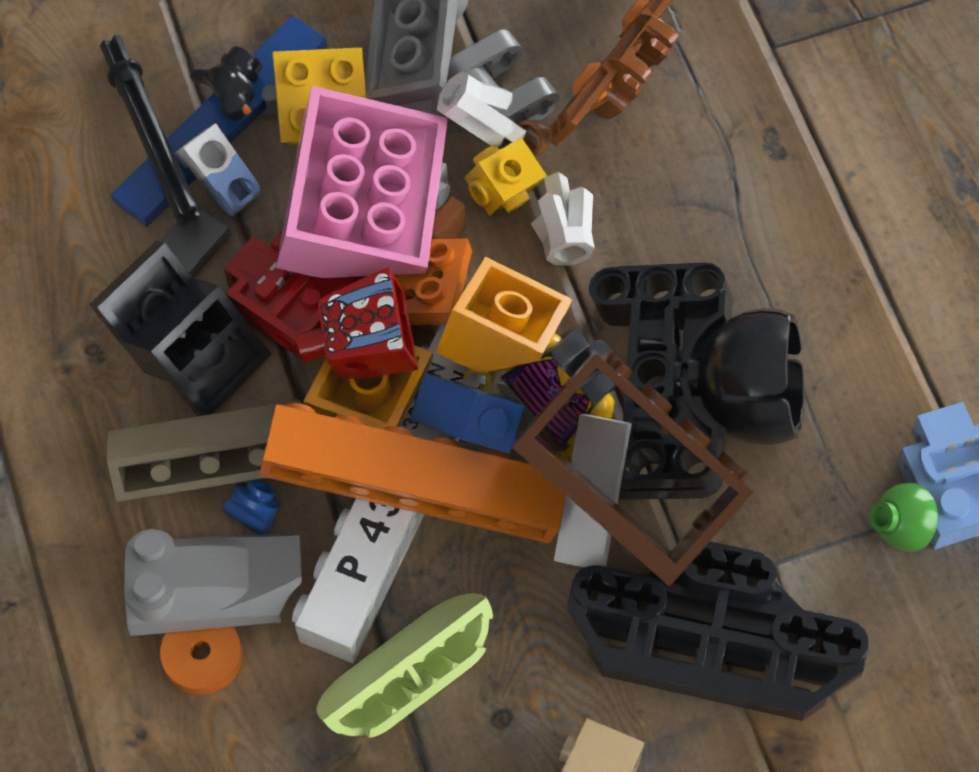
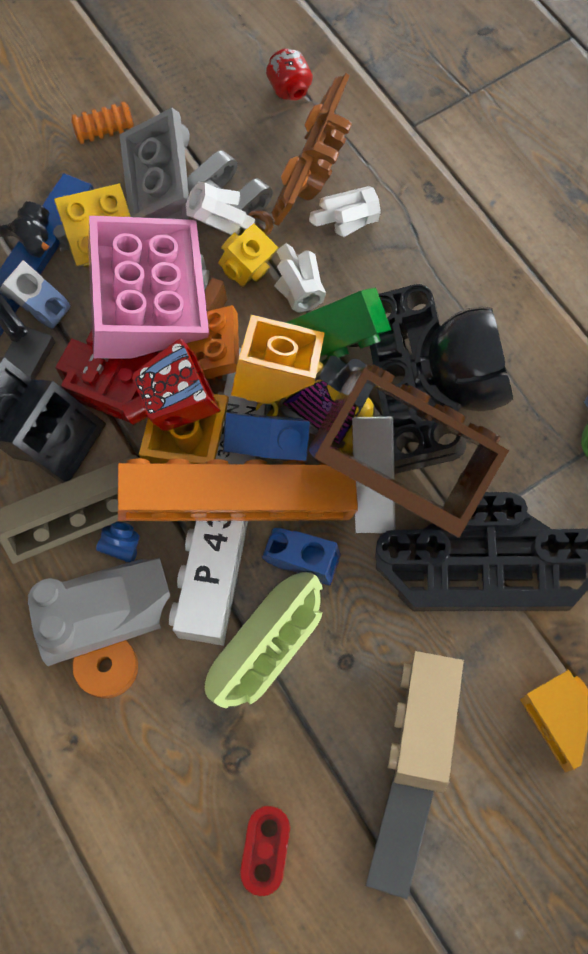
camera: 10 degrees left, 5 degrees up
none -> blue leg [262,528,341,586]
none -> green brick [285,288,391,358]
none -> white rock [309,186,381,237]

